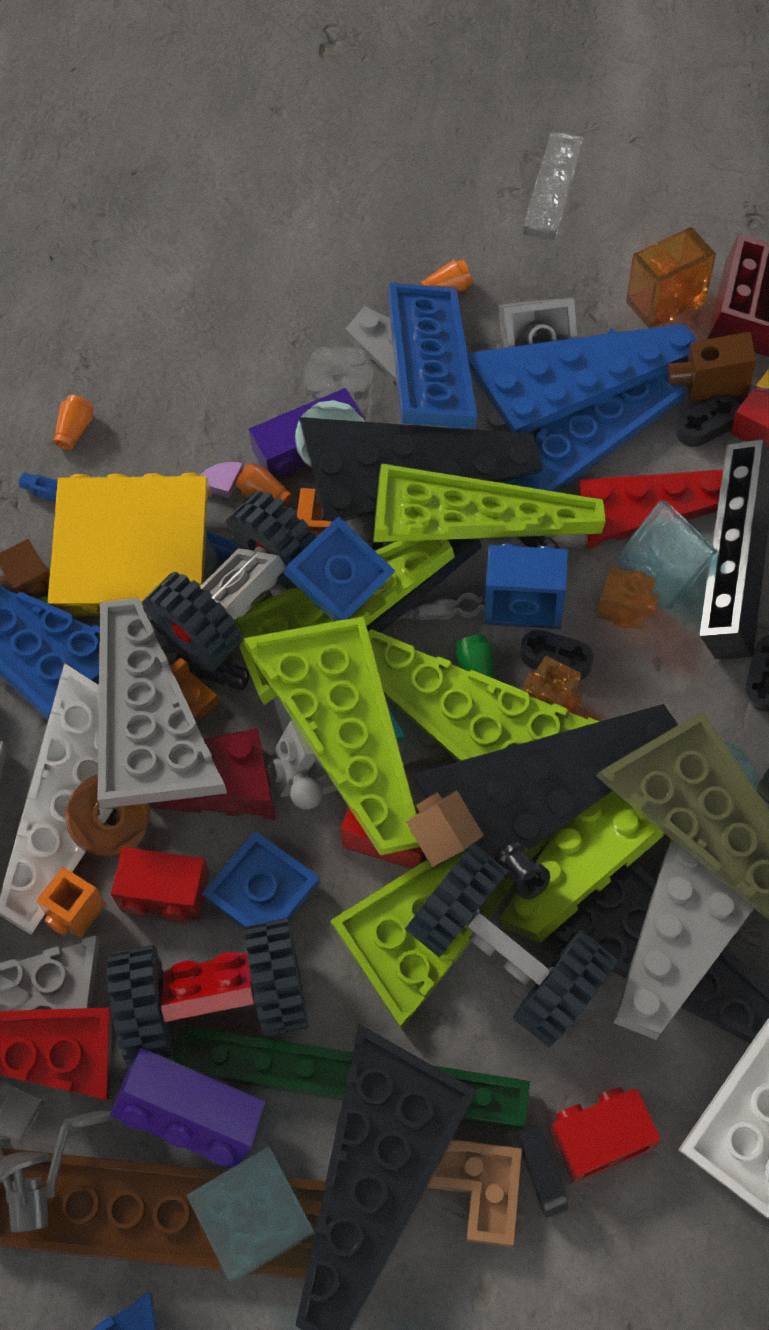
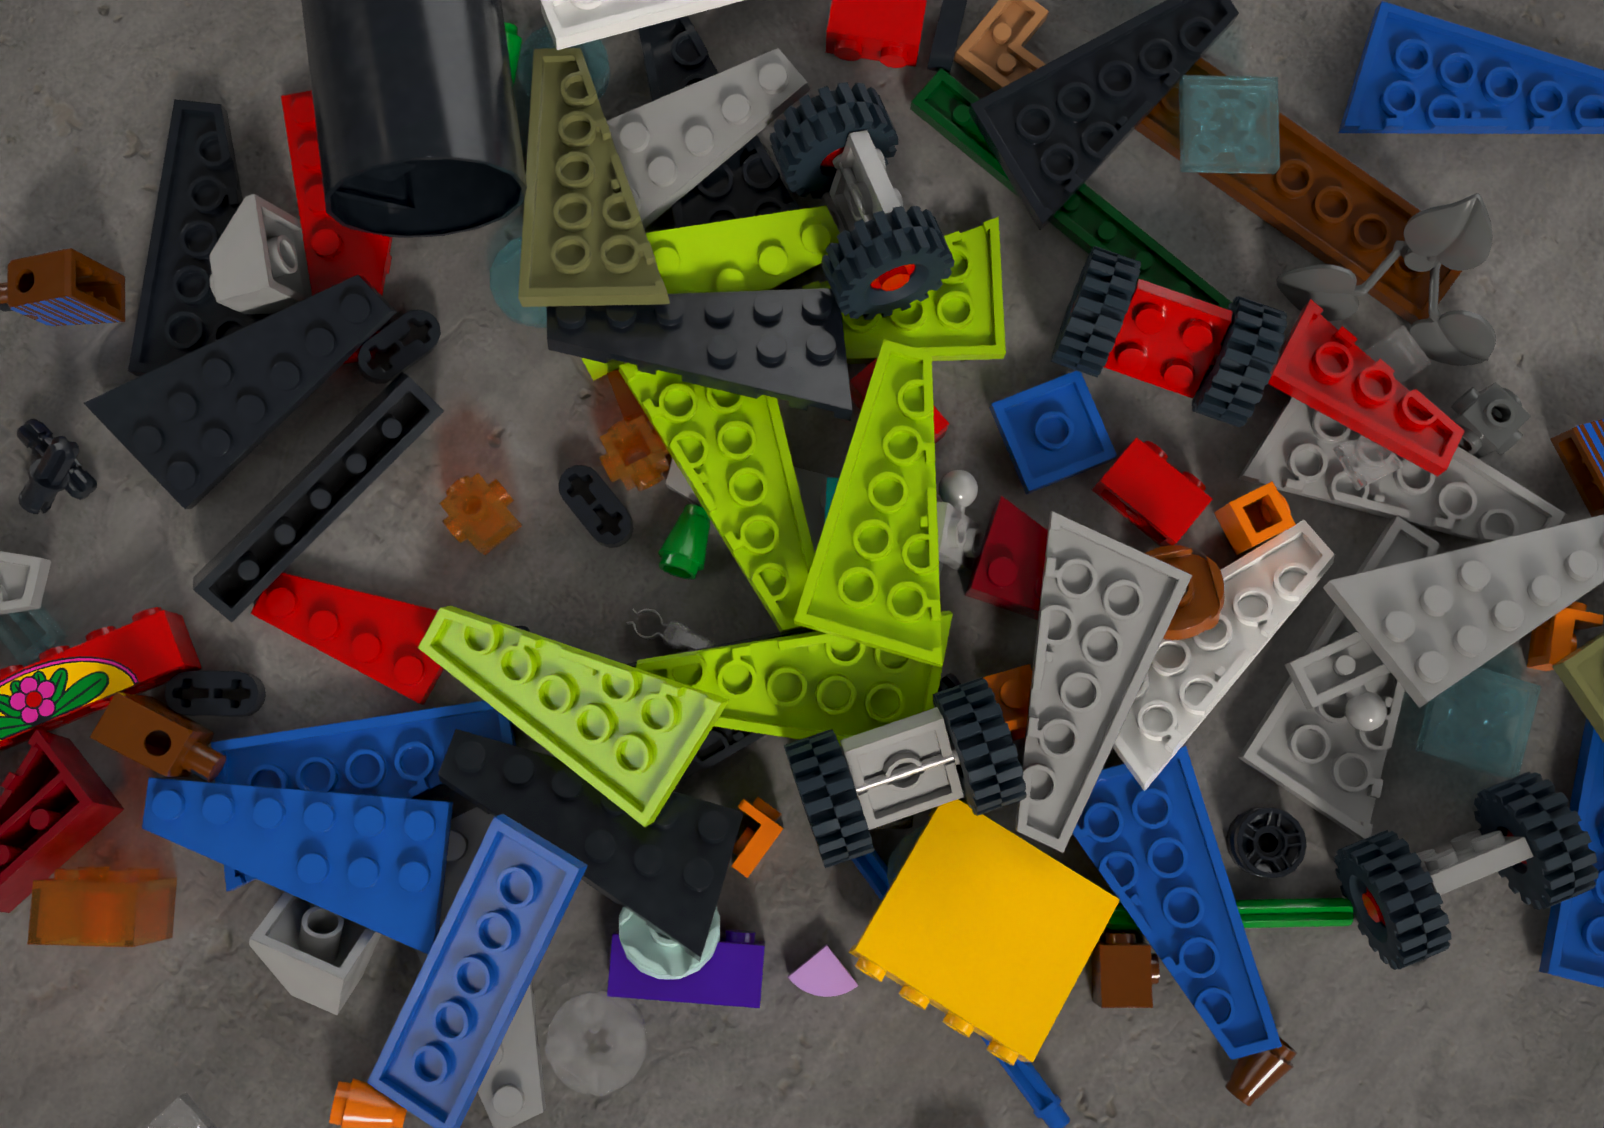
camera: 155 degrees left, 20 degrees up
dark purple brick [110,1047,265,1170] -> none
orange cone [236,463,292,507] -> none
blue plate [283,516,395,622] -> none
medium nougat brick [406,791,484,867] -> none
blue brick [484,543,568,629] -> none
black bush [495,843,551,900] -> none
clear light blue tile [615,501,719,609] -> none

